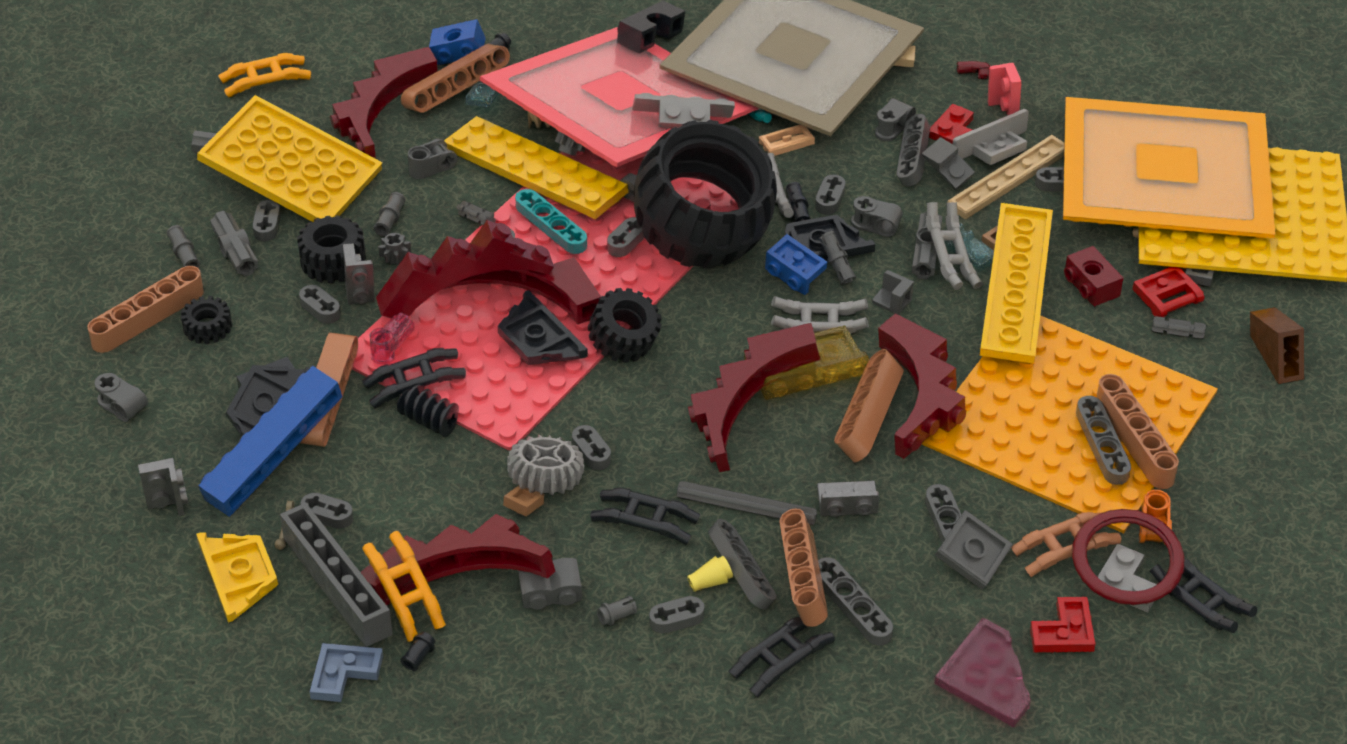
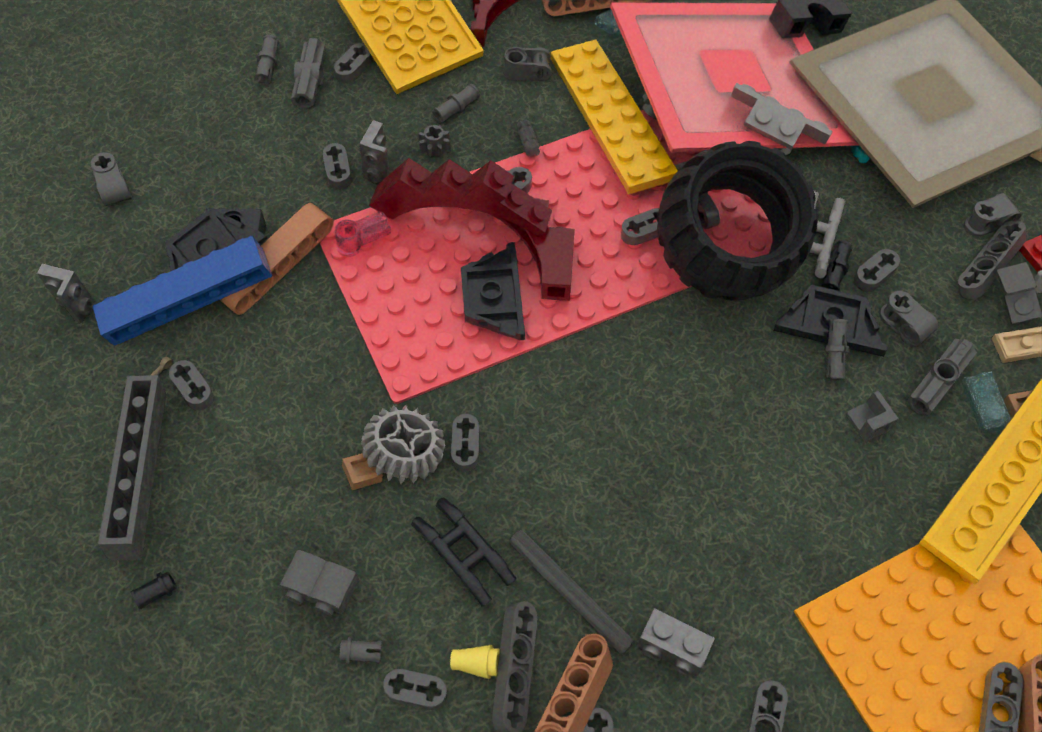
camera: 30 degrees right, 15 degrees up
nougat beam [88,266,204,353] -> none
black tyre [181,296,232,344] -> none
yellow wing [196,532,278,623] -> none
black tyre [297,216,366,283] -> none
sand blue plate [310,643,383,702] -> none
dark red arch [361,514,556,606] -> none
black piece [362,348,466,409] -> none
light orange piece [362,531,446,642] -> none
black piece [397,384,459,437] -> none
teal beam [515,189,587,254] -> none
black tyre [588,288,662,363] -> none
dark red arch [688,323,820,472] -> none
clear yellow bracket [744,325,869,400] -> none
light nougat tile [759,125,815,156] -> none
blue bracket [765,234,827,295] -> none
light grey piece [771,296,869,334] -> none
nougat beam [834,349,904,462] -> none
dark red arch [878,313,966,459] -> none
light grey piece [926,202,983,290] -> none

